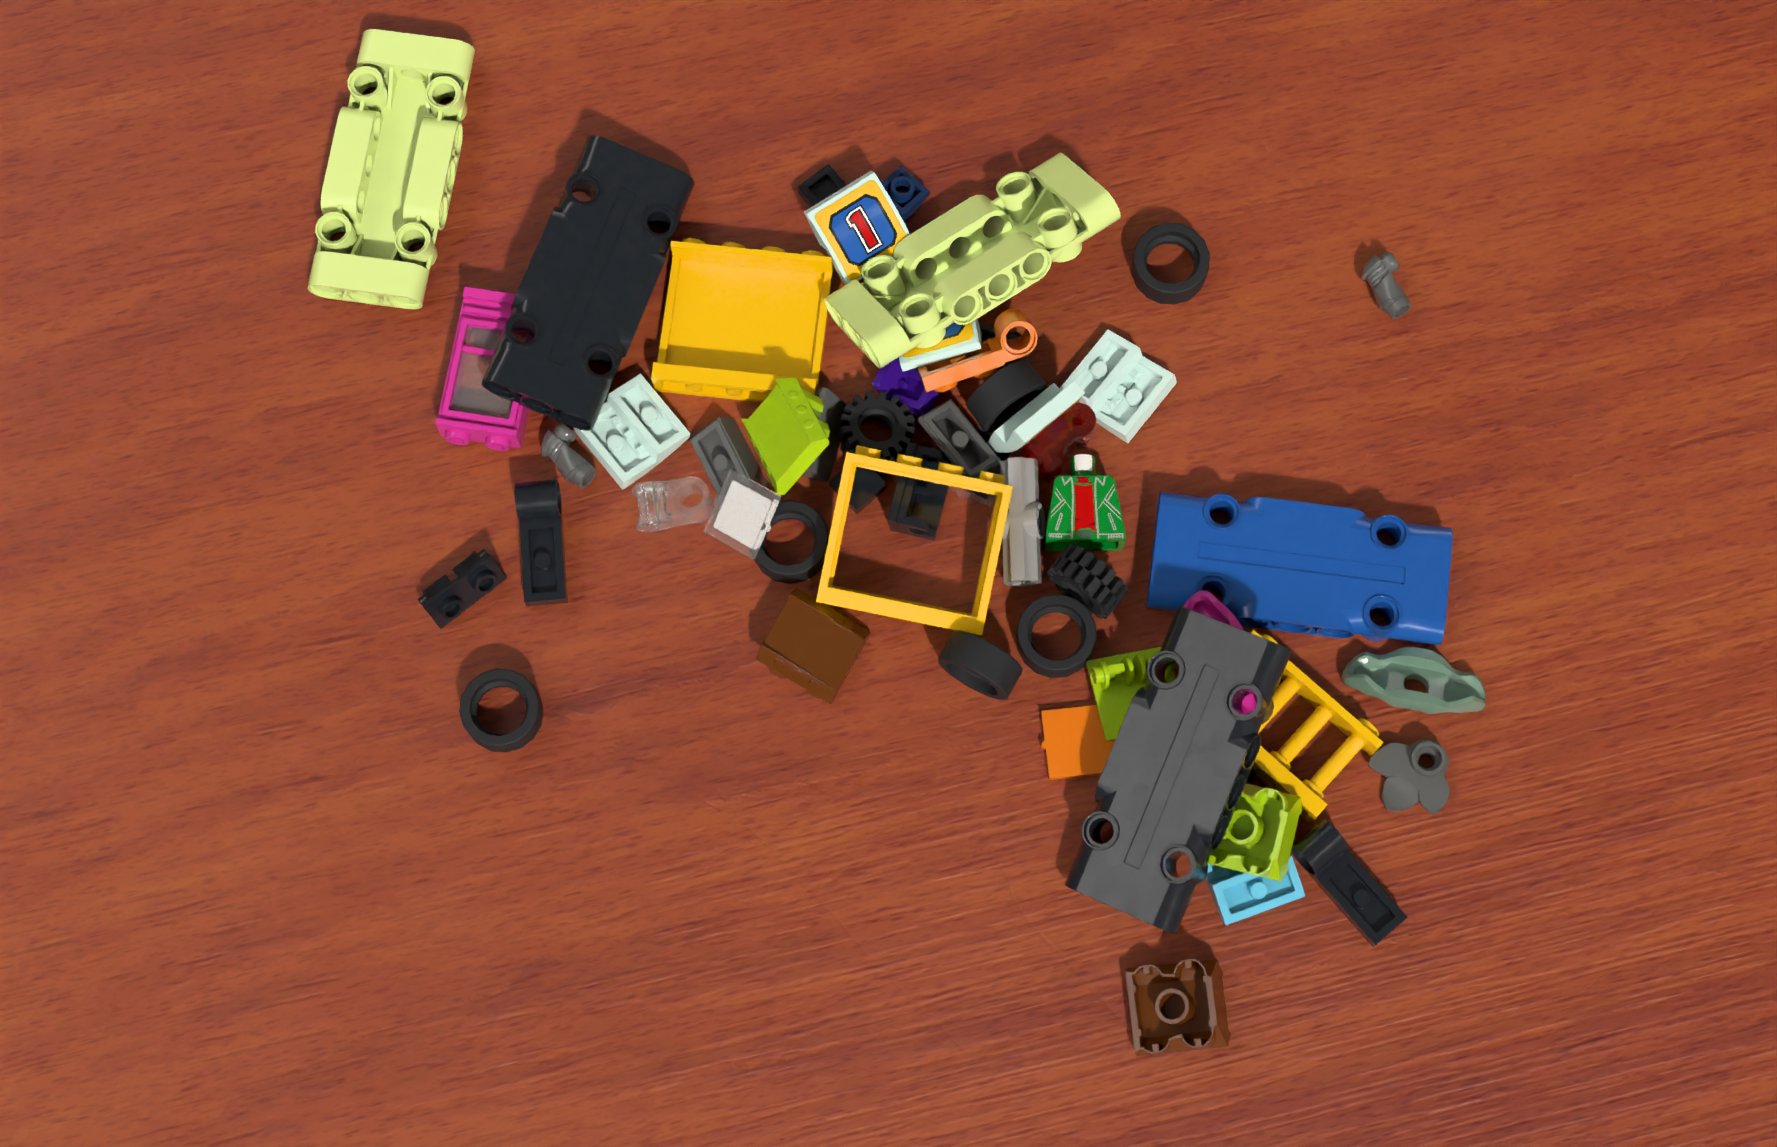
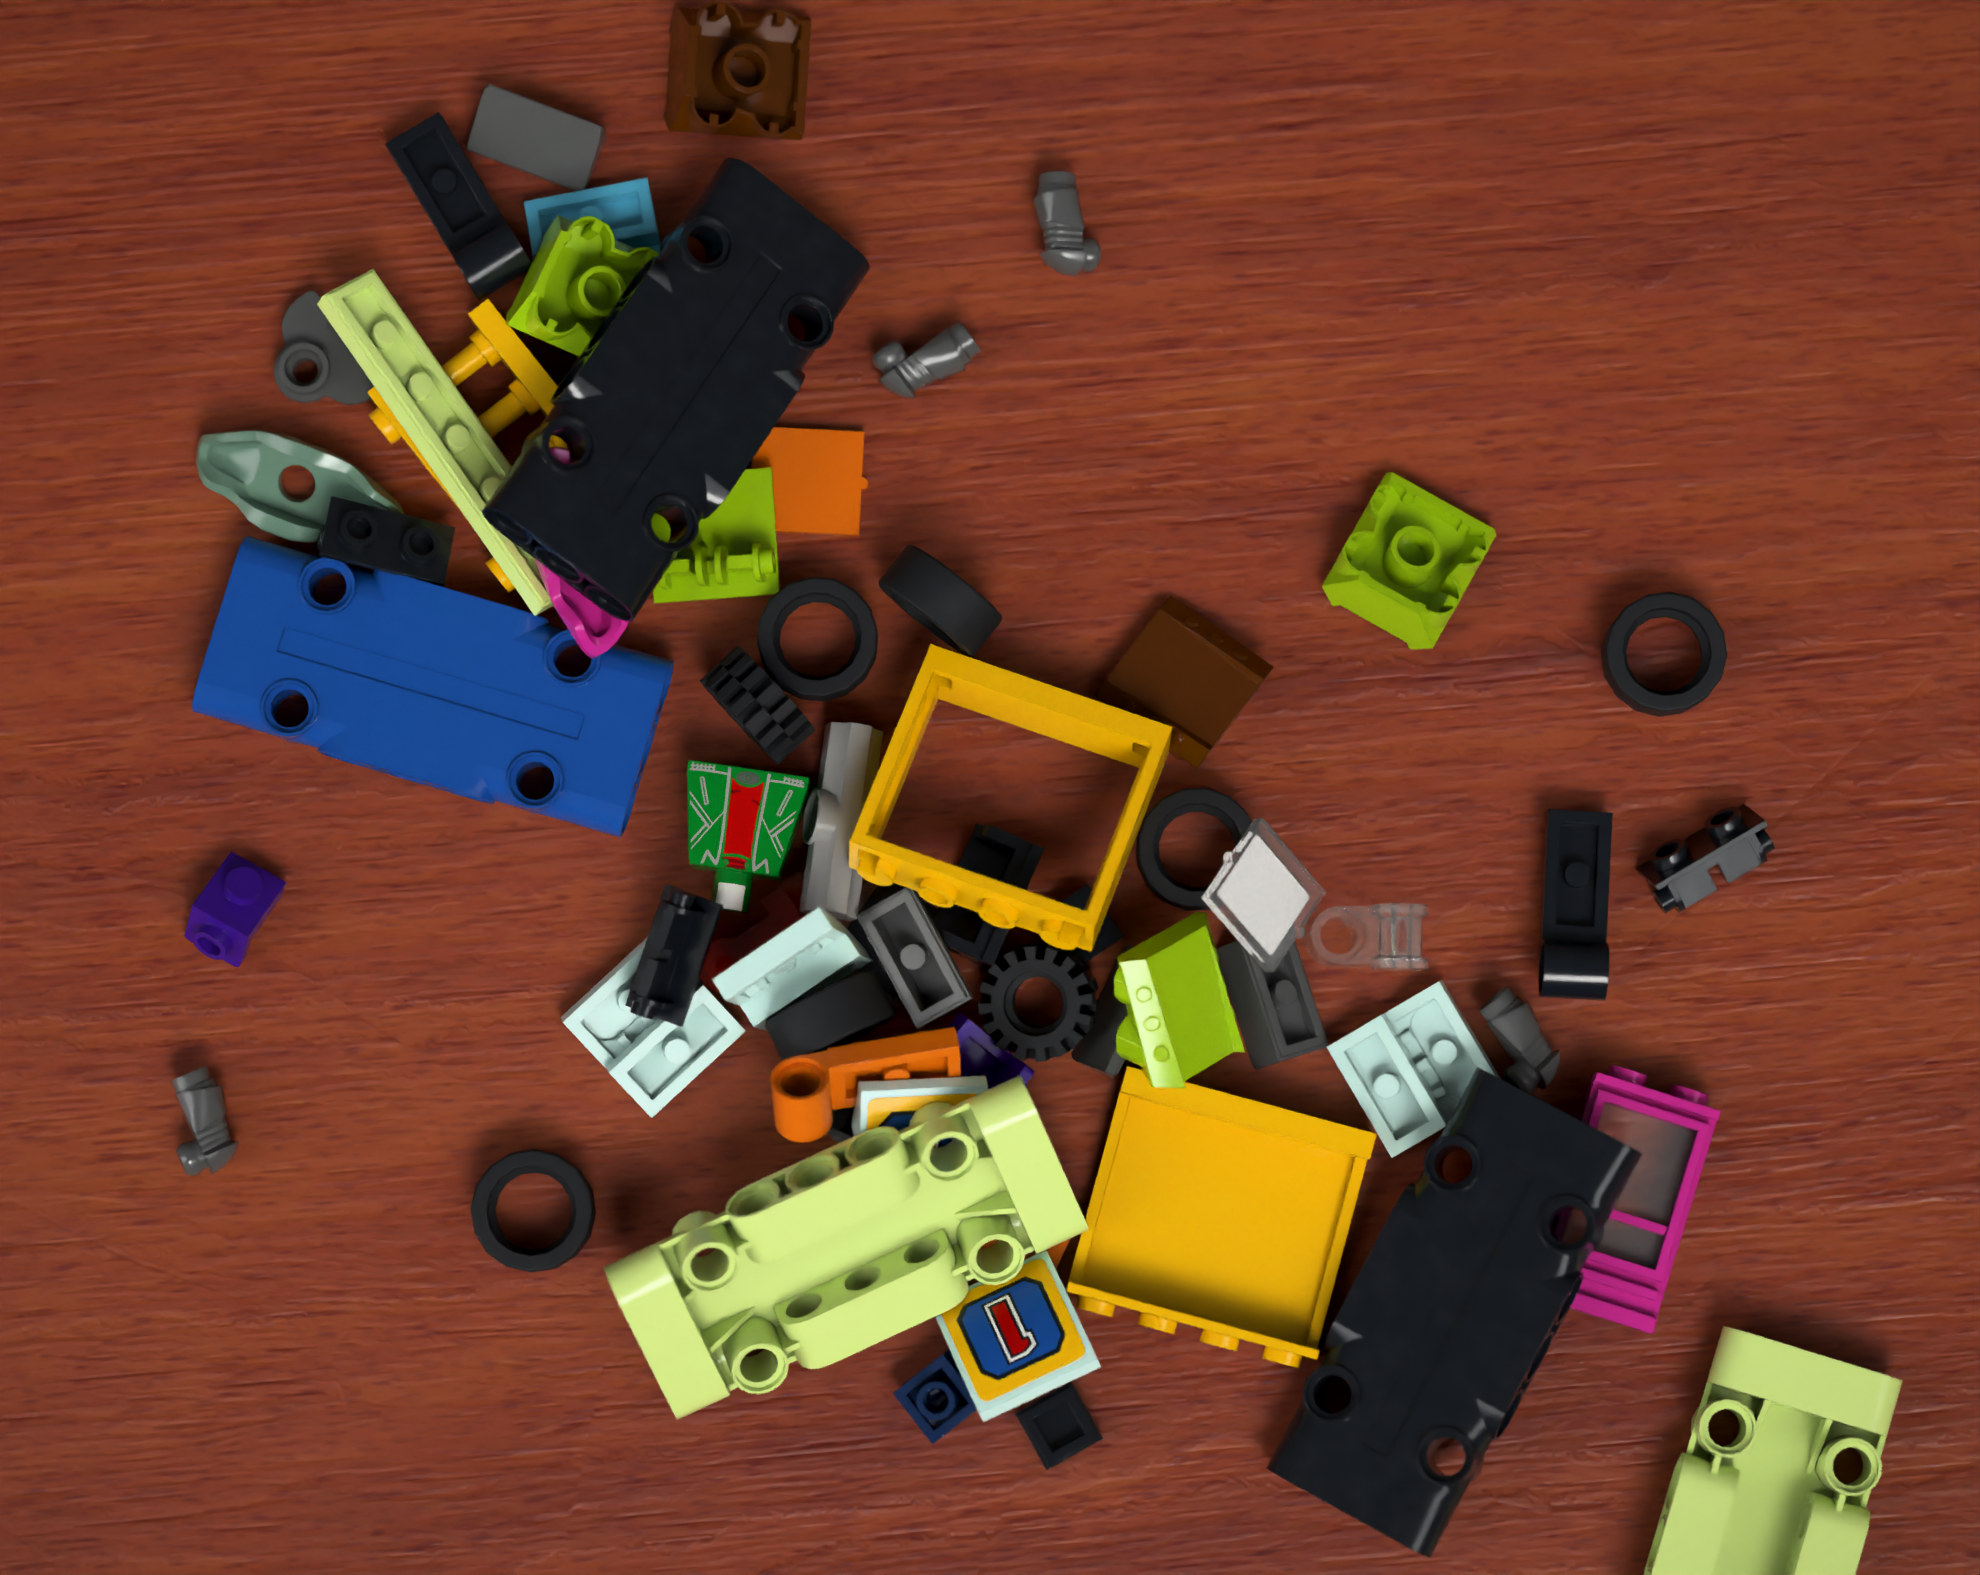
camera: 175 degrees left, 10 degrees up
none -> dark purple bracket [185,851,286,967]
none -> yellowish green tile [317,269,553,616]
none -> black hinge [317,496,455,587]
none -> dark grey slope [466,84,607,192]
none -> black hinge [625,884,723,1027]
none -> dark grey arm [872,321,981,398]
none -> dark grey arm [1032,171,1101,276]
none -> lime slope [1322,472,1496,650]

